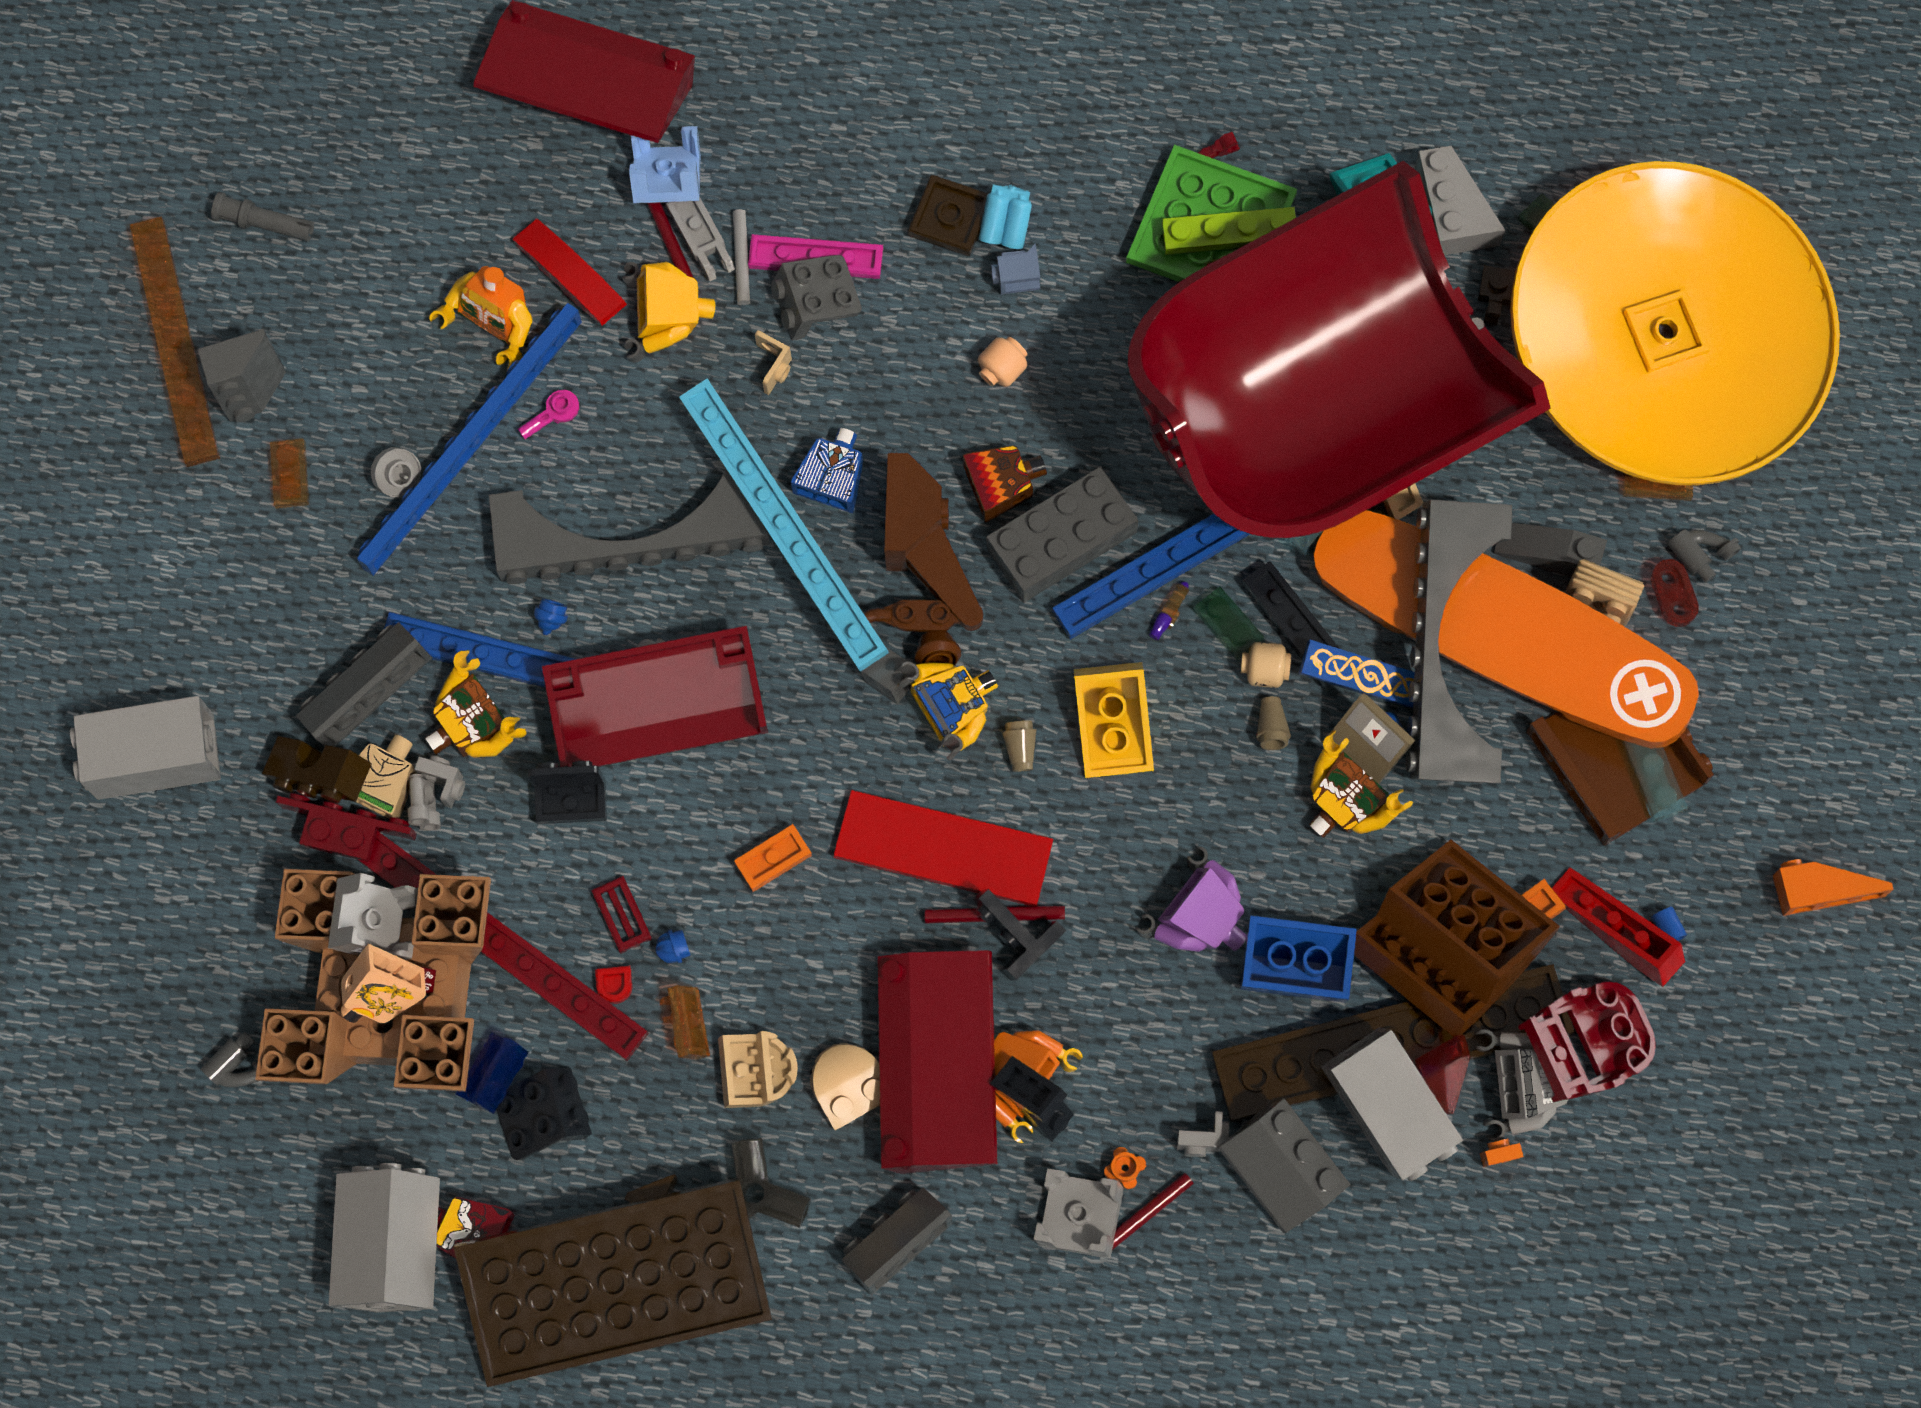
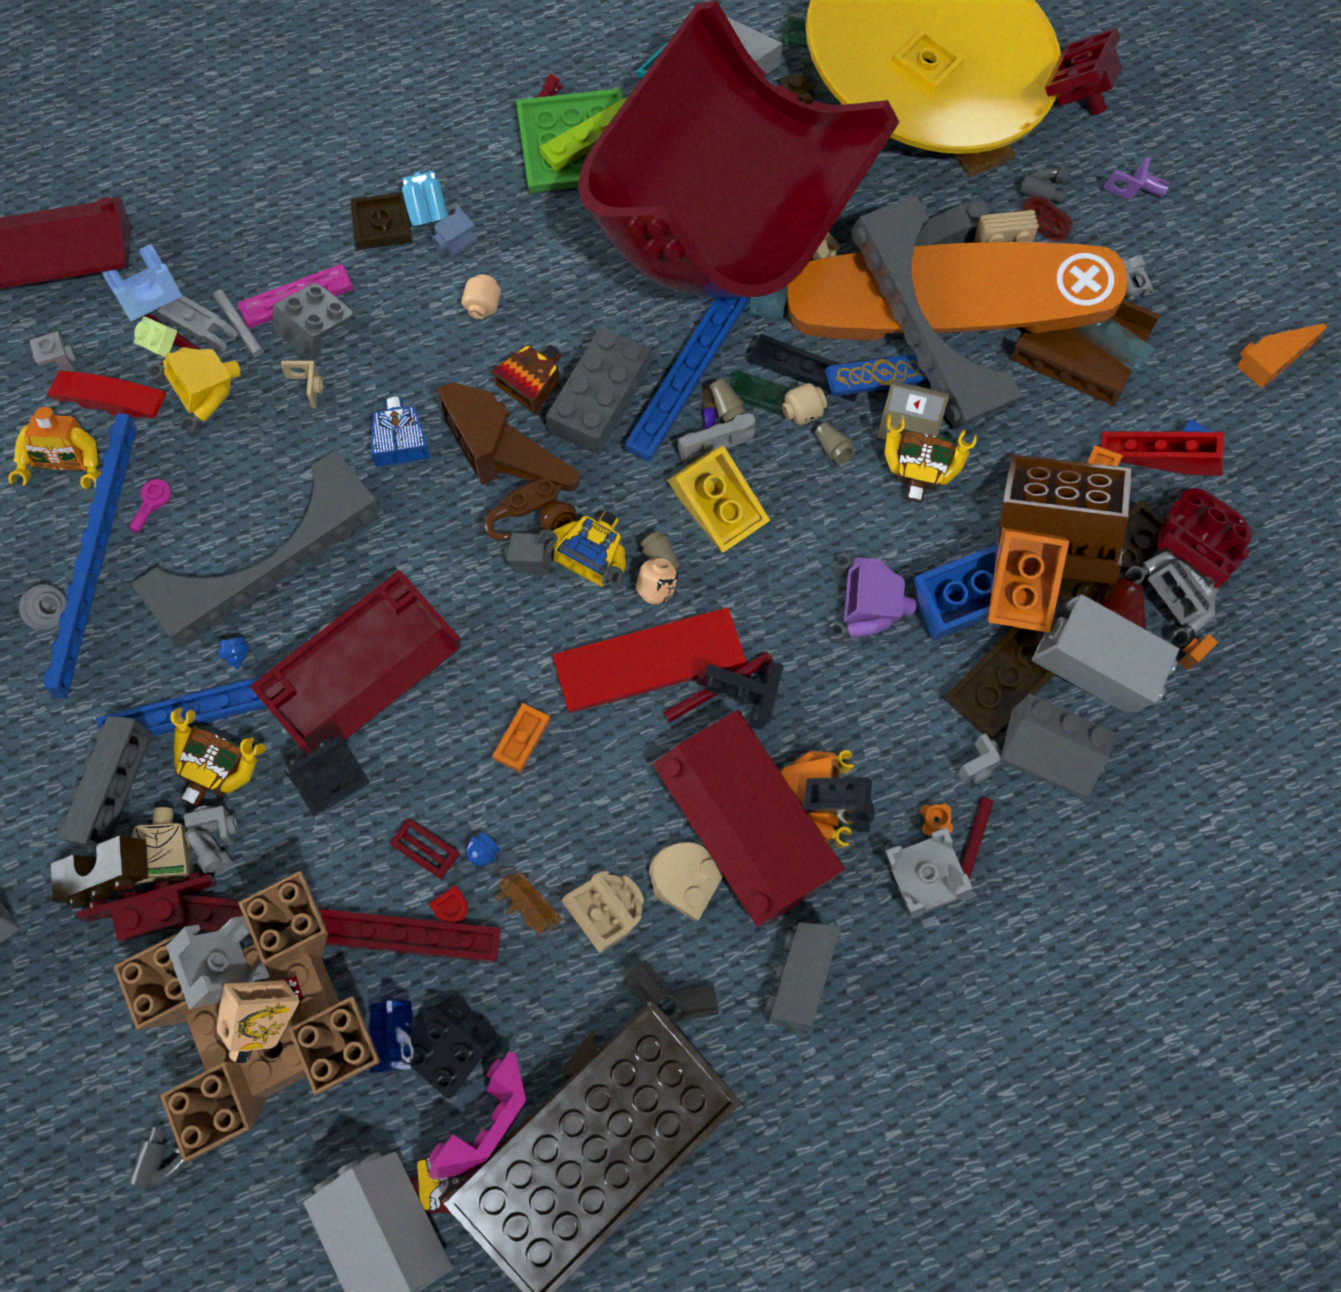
camera: 35 degrees left, 5 degrees down
medium azure plate [679,378,889,672] -> none
none -> light grey bracket [30,331,77,372]
none -> yellowish green plate [134,316,177,357]
none -> dark pink slope [428,1051,526,1180]
none -> light nougat head [636,558,678,604]
none -> light grey hinge [678,413,756,463]
none -> dark tan cone [709,378,746,423]
none -> orange slope [988,527,1069,633]
none -> dark red brick [1045,28,1122,116]
none -> medium lavender bracket [1104,157,1170,199]
none -> light grey piece [1123,255,1154,300]

